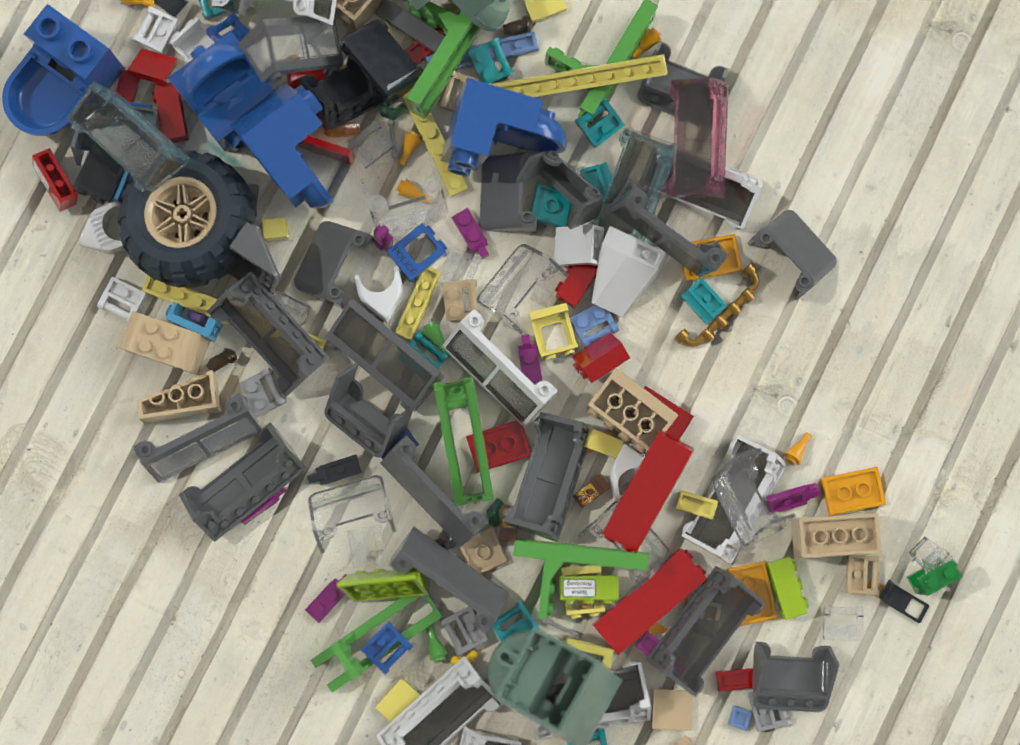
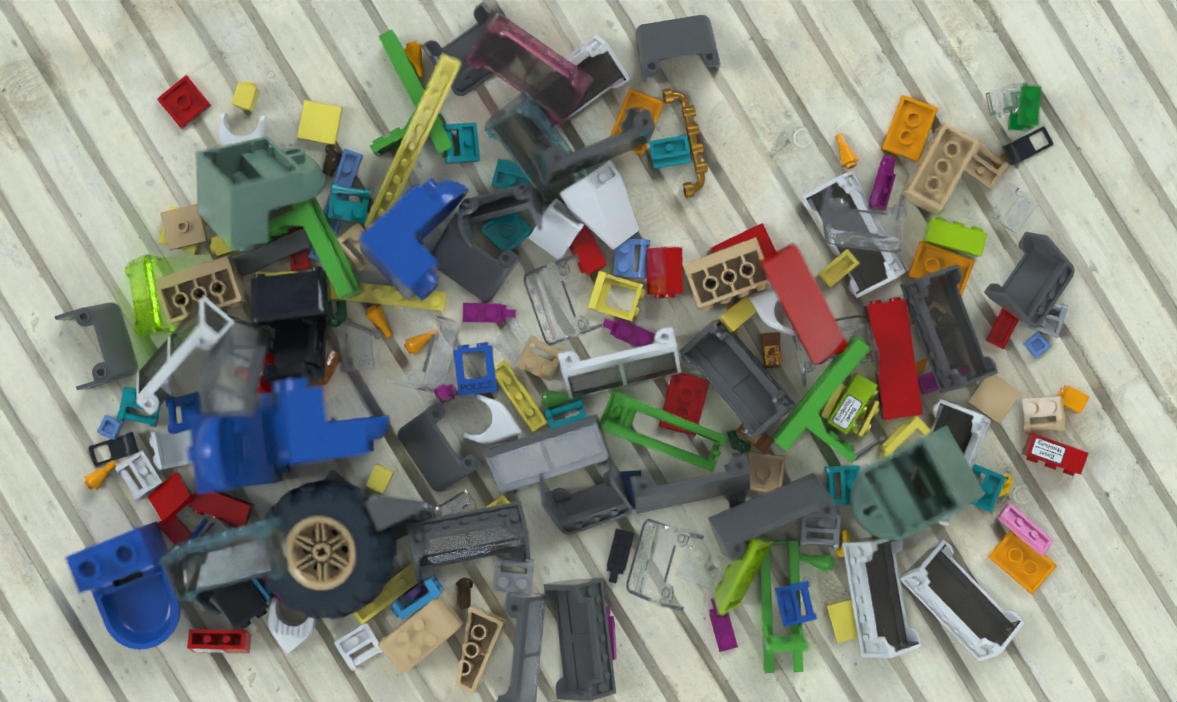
camera: 55 degrees left, 5 degrees up
red tile [297,136,354,165] -> none

